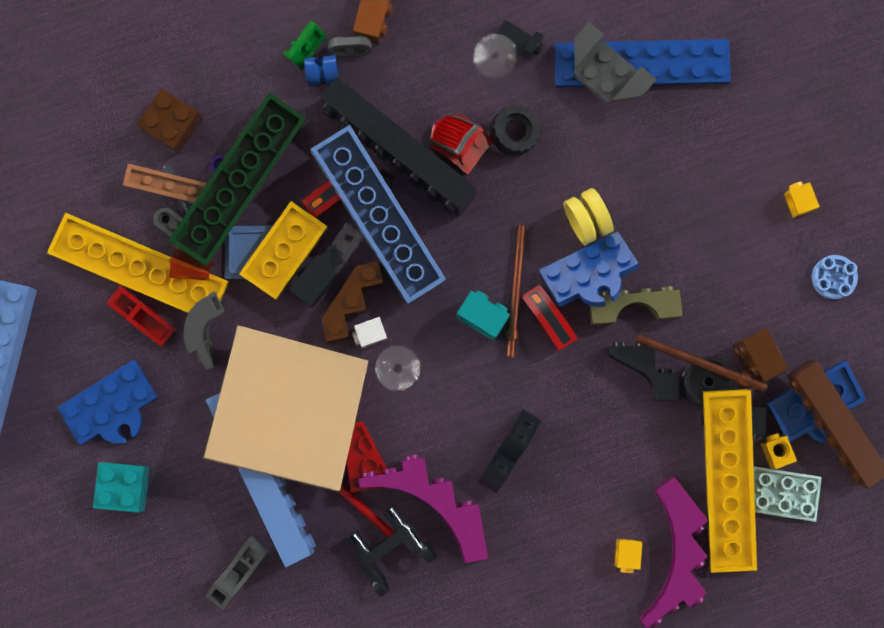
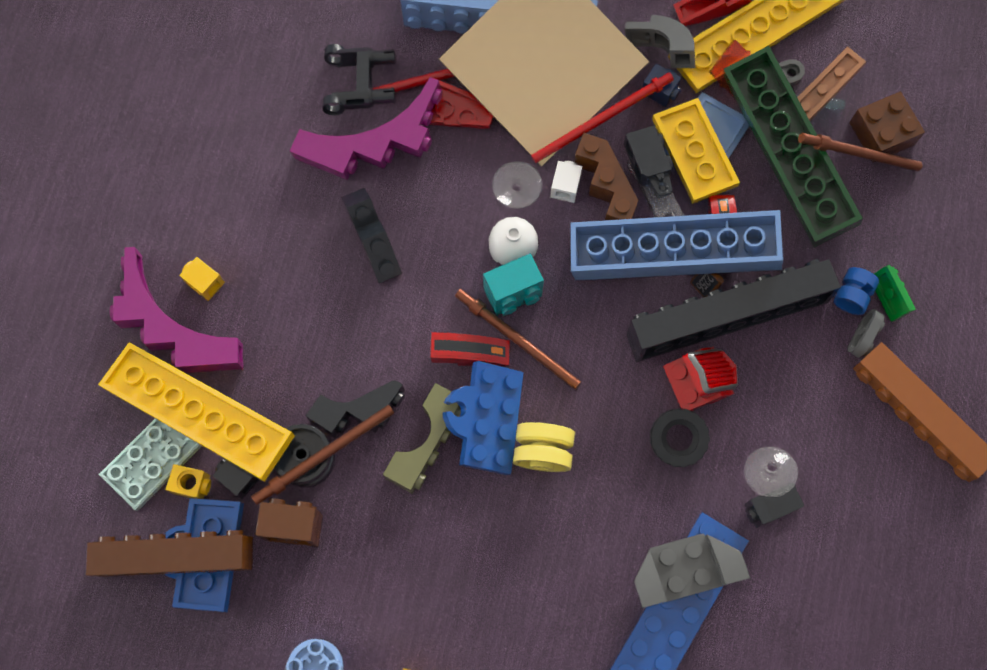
camera: 125 degrees right, 10 degrees down
none -> white cylinder [489,217,538,265]
none -> red bar [531,72,674,163]
none -> dark blue brick [642,64,681,107]
none -> copper bar [798,133,923,171]

